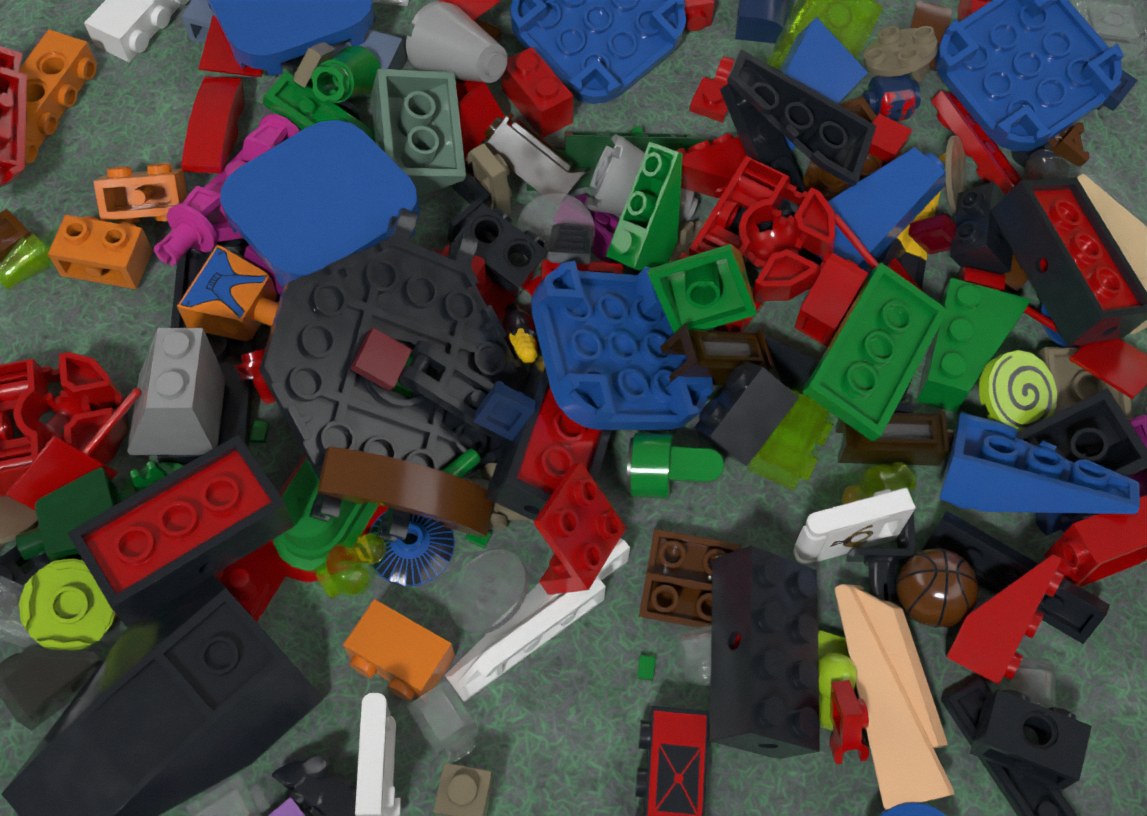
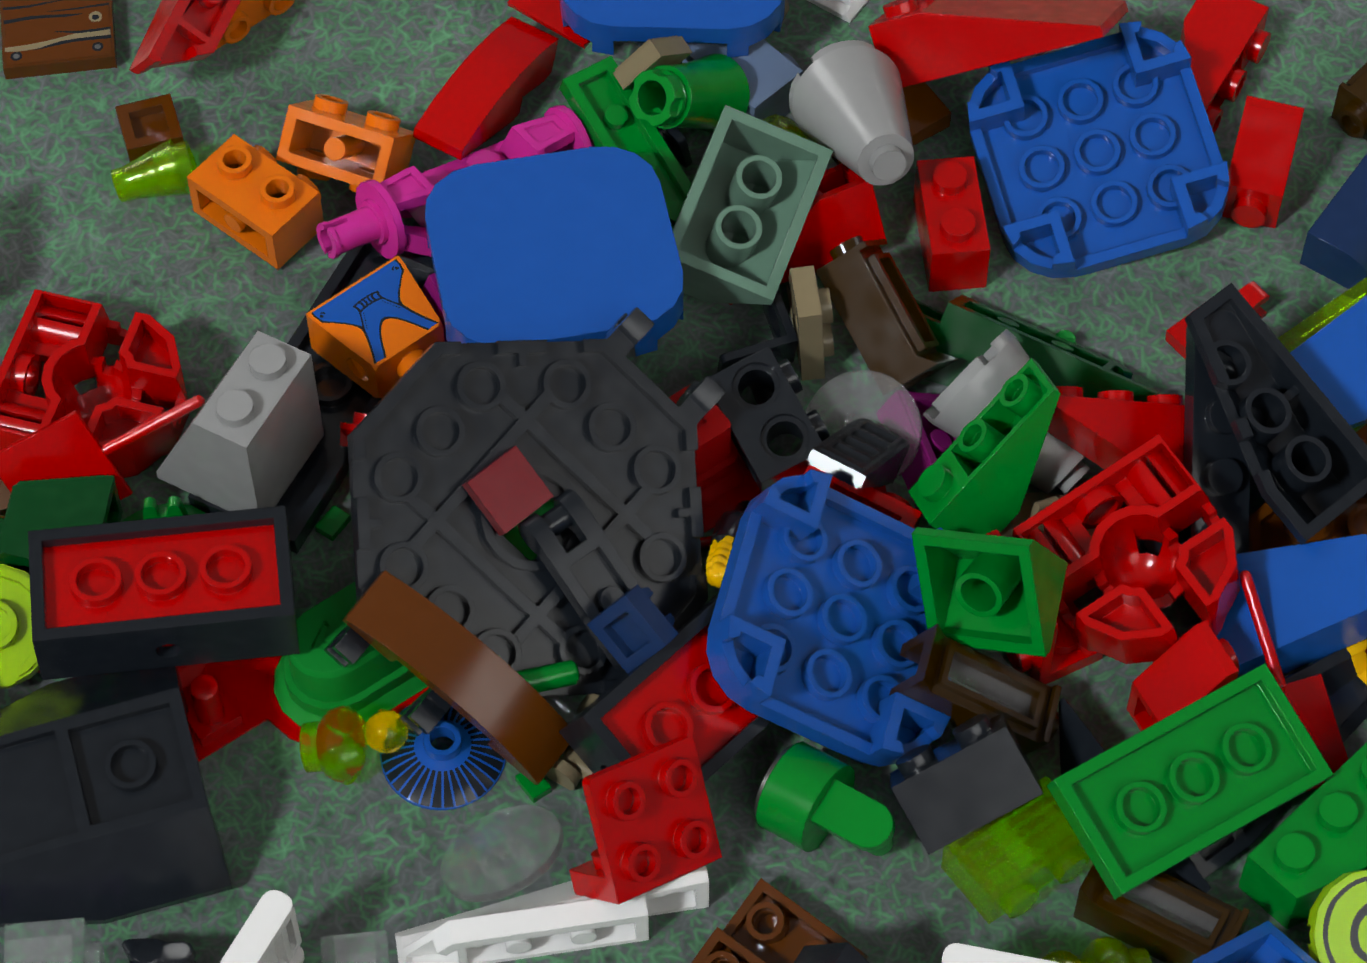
camera: 30 degrees right, 5 degrees down
orange brick [343,599,455,703] -> none

